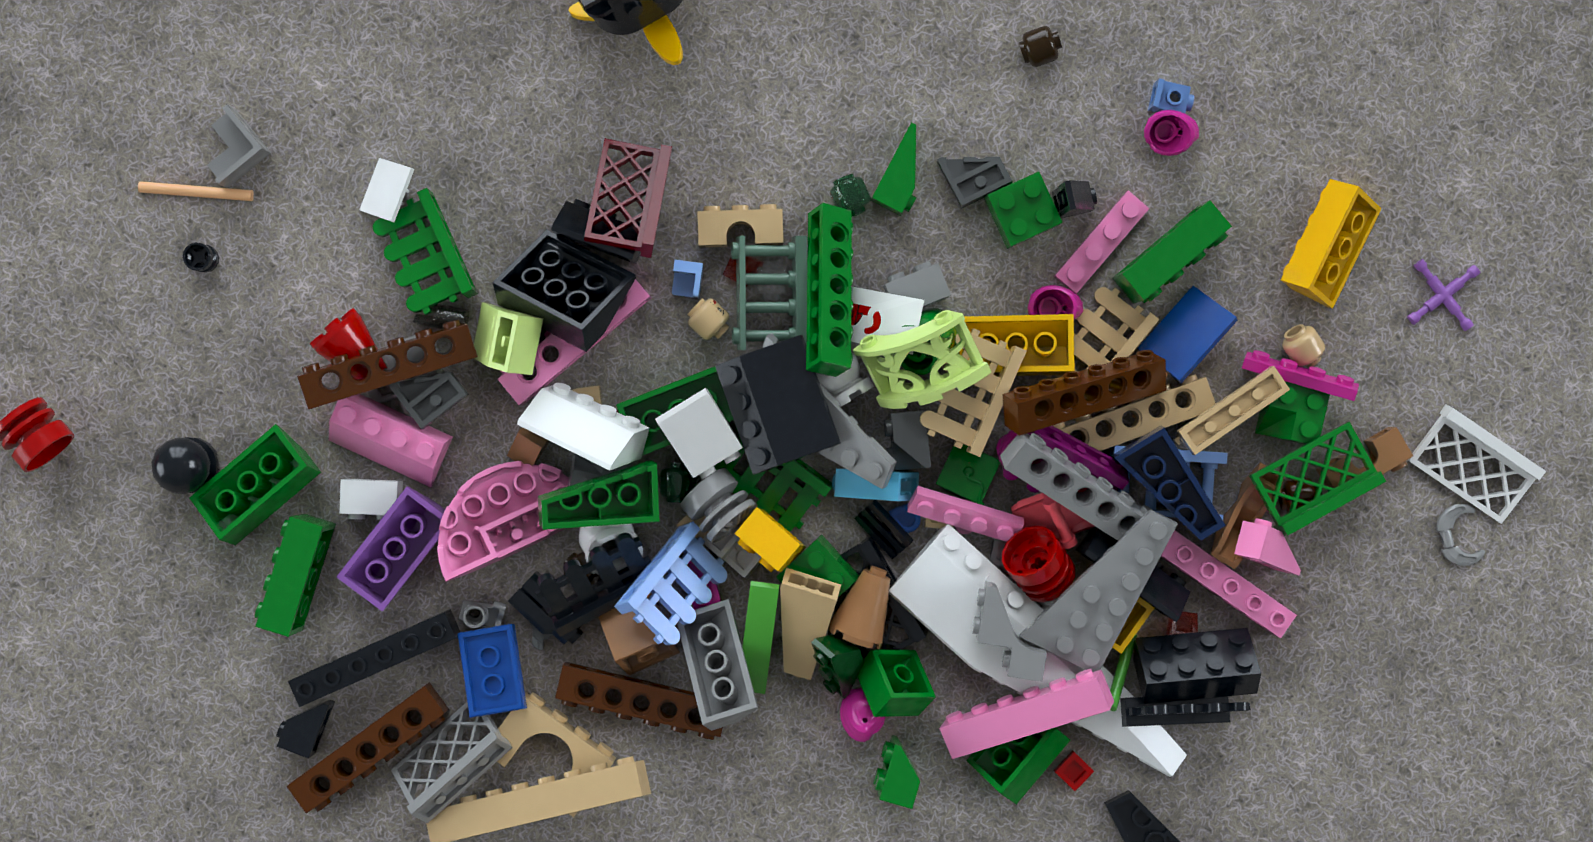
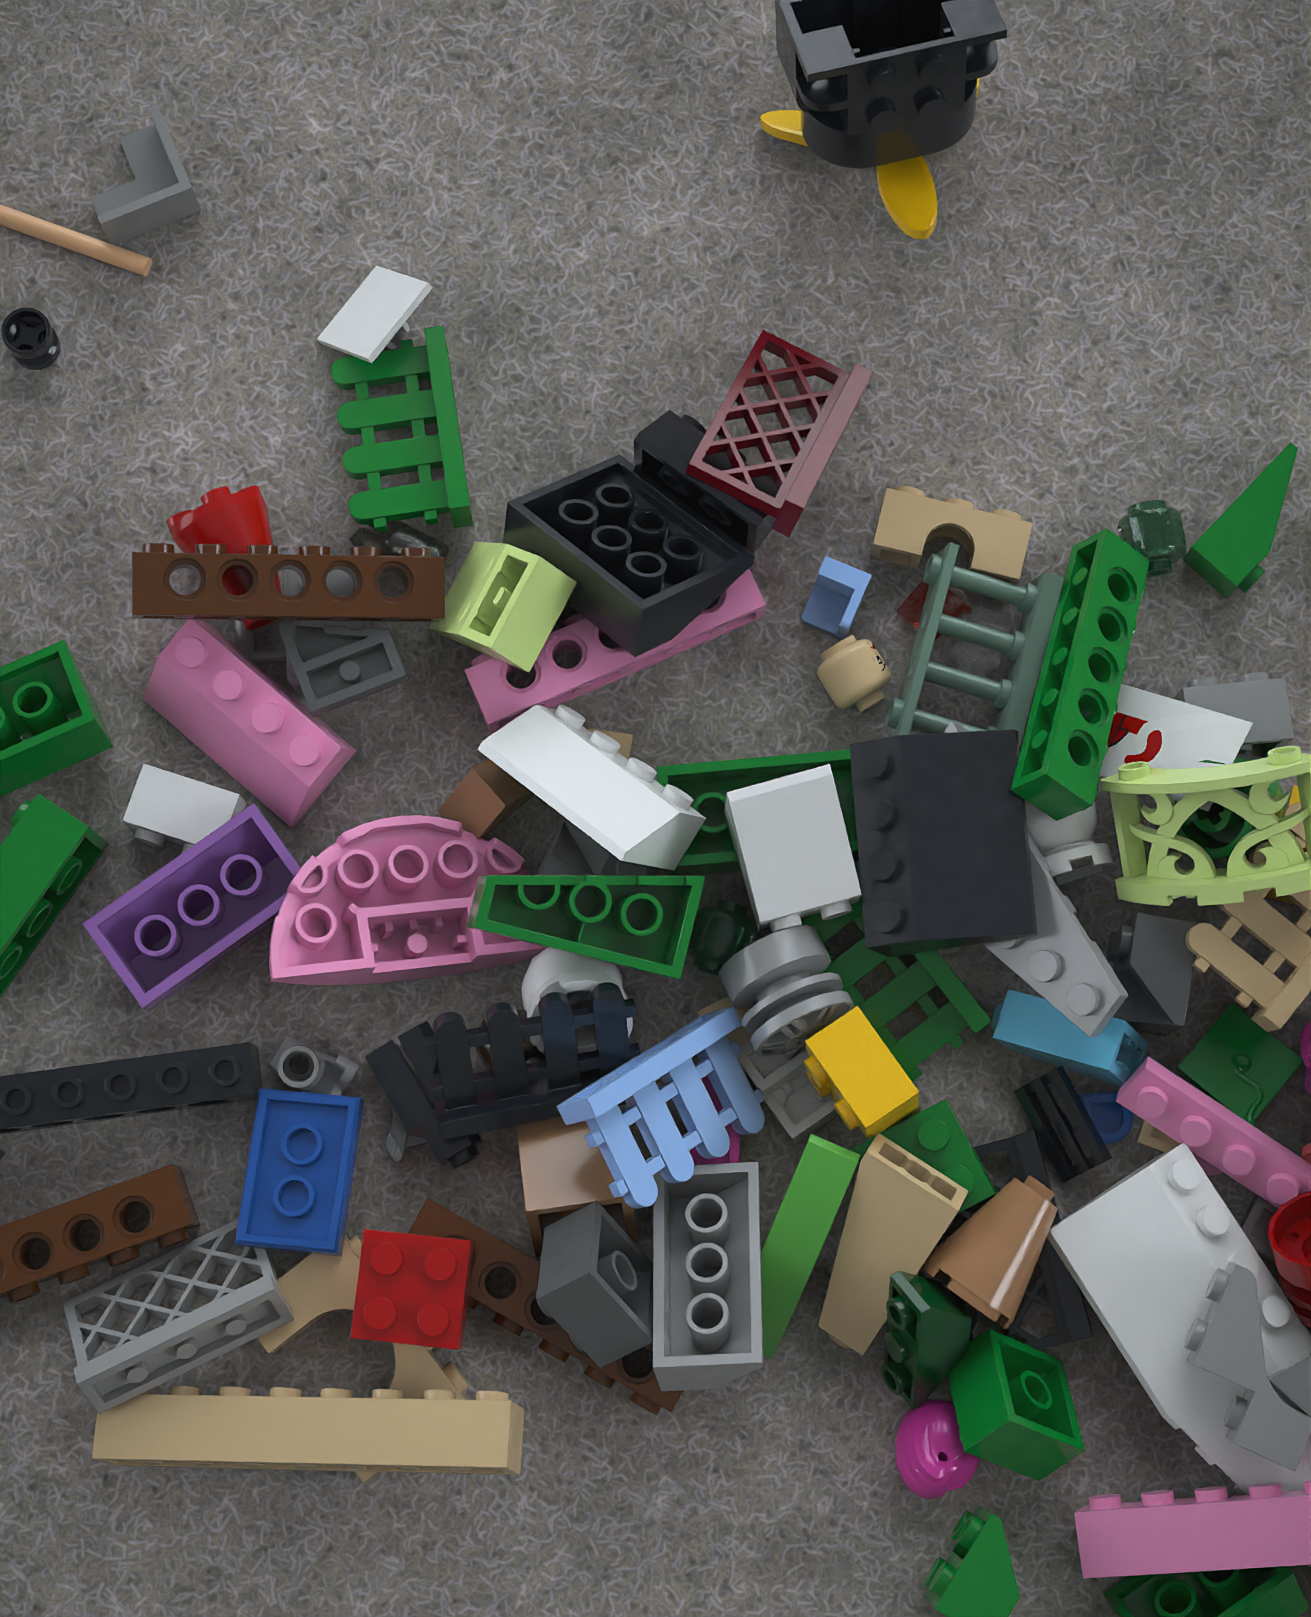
camera: 15 degrees right, 10 degrees down
none -> red brick [350,1229,475,1350]
none -> dark grey slope [536,1200,653,1368]

